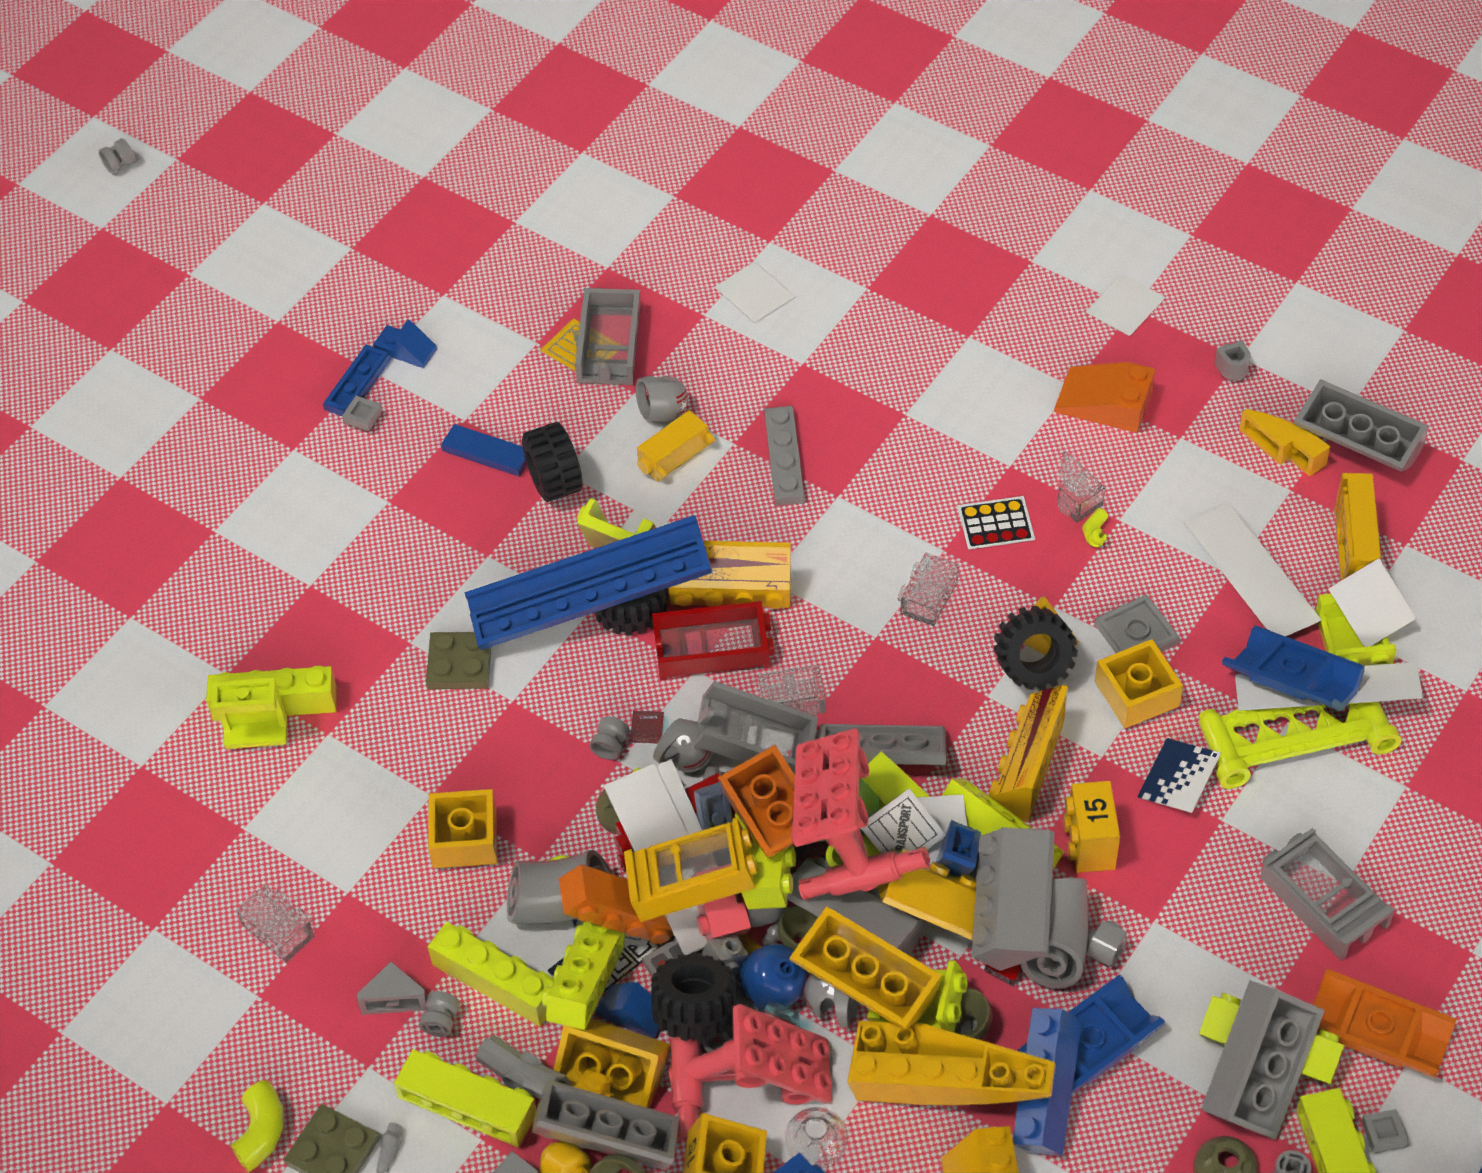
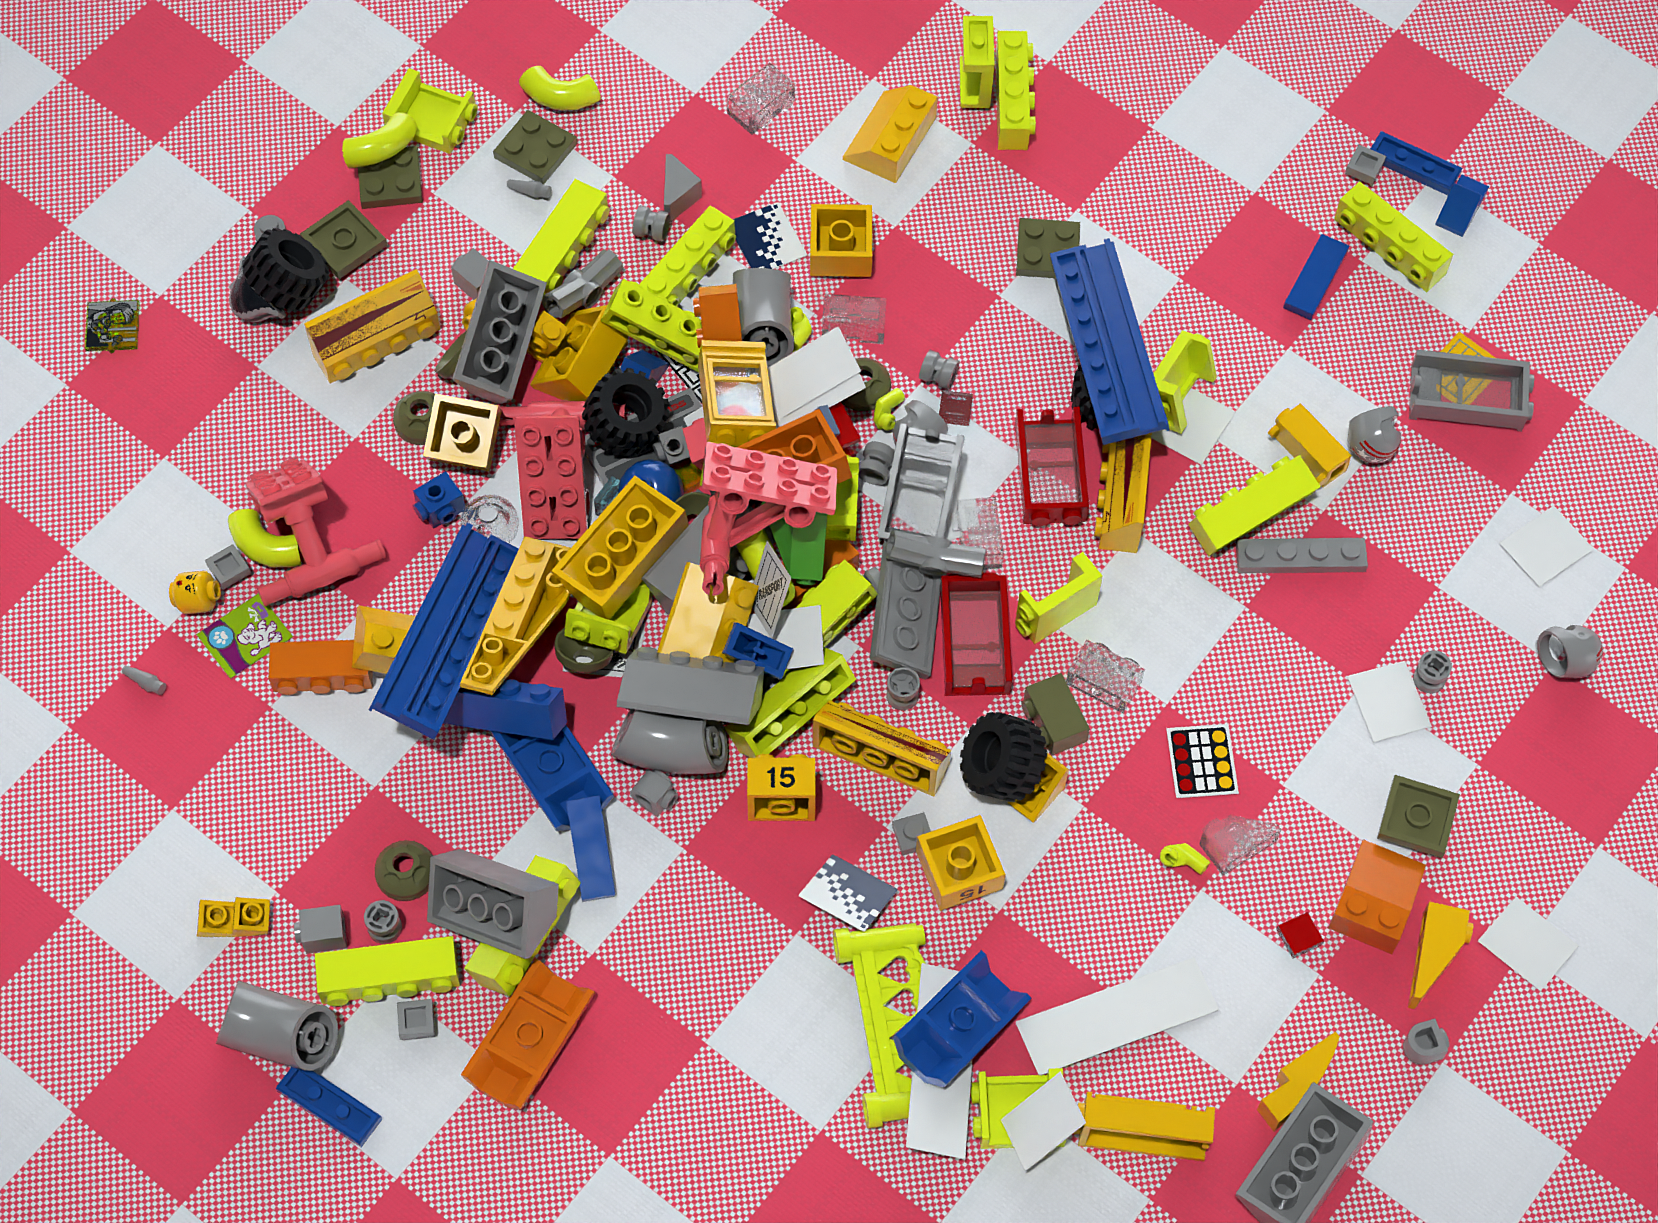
camera: 90 degrees right, 10 degrees up
black tyre [522,422,582,502] -> none
light grey tile [1094,594,1180,653] -> none
light grey door [1260,828,1395,961] -> none
none -> blue plate [368,522,519,740]
none -> blue tile [566,796,616,902]
none -> sticker [733,202,807,269]
none -> clear brick [822,294,887,344]
none -> yellow slope [842,85,938,183]
none -> light grey piece [885,530,986,578]
none -> light grey wheel [886,667,920,711]
none -> light grey plate [892,812,931,856]
none -> door [940,572,1012,696]
none -> neon yellow panel [1015,552,1103,644]
none -> olive brick [1021,673,1090,756]
none -> neon yellow brick [1188,455,1321,557]
none -> red tile [1276,912,1324,959]
none -> neon yellow brick [1334,181,1454,292]
none -> white sticker [1347,661,1432,742]
none -> olive plate [1377,775,1460,858]
none -> yellow slope [1408,901,1473,1009]
none -> light grey wheel [1413,650,1452,694]
none -> light grey helmet [1537,625,1603,678]

